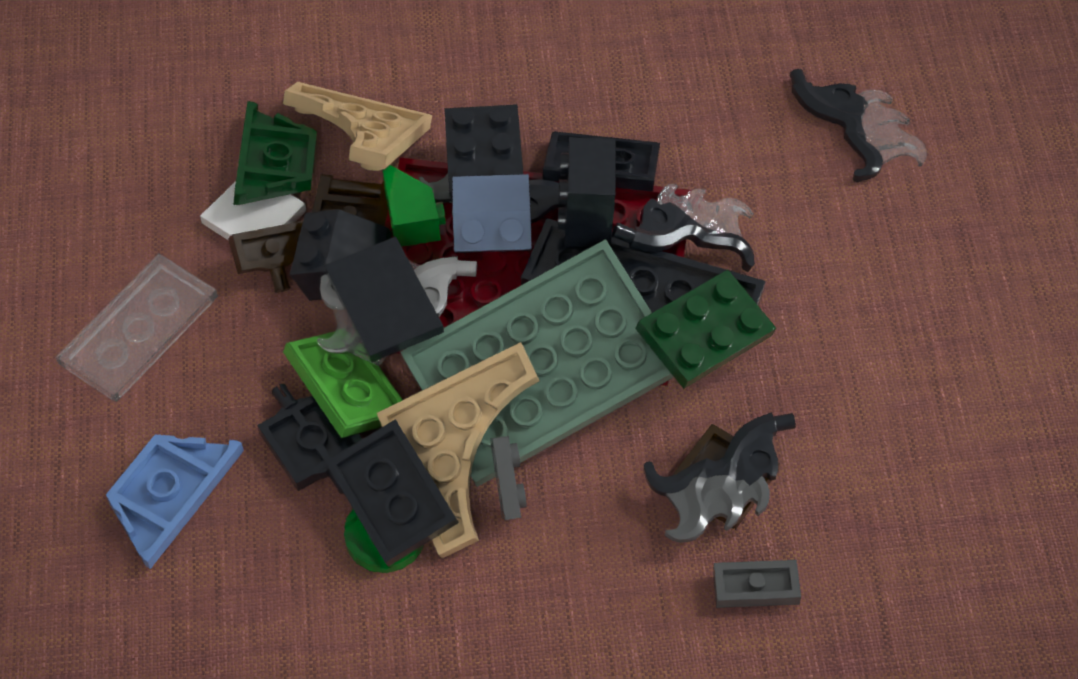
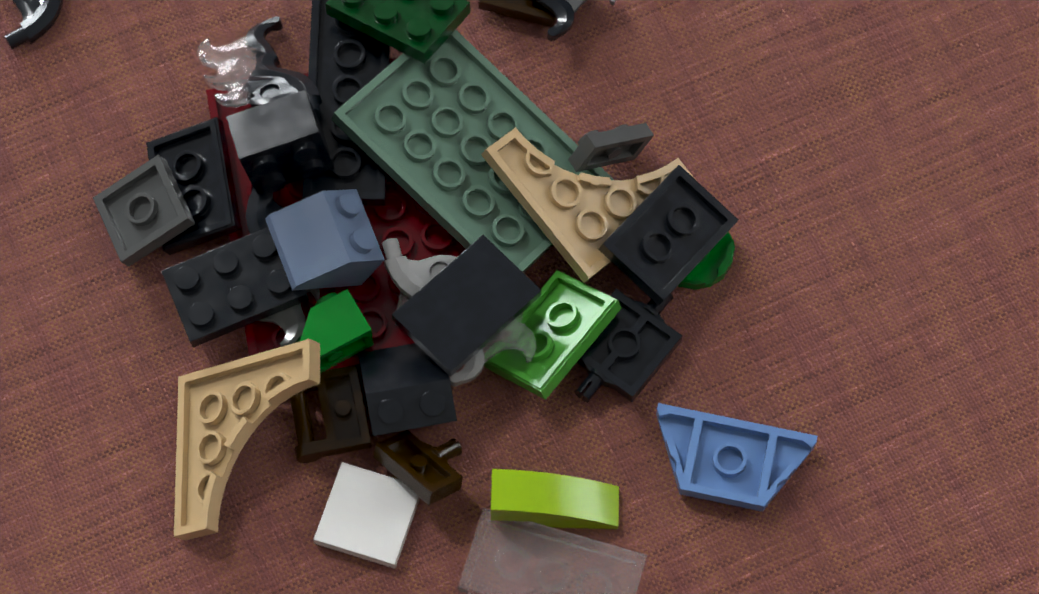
camera: 110 degrees left, 10 degrees up
dark green wing [233,101,317,205] -> none
none -> dark grey plate [93,155,195,267]
none -> lime slope [491,469,619,529]

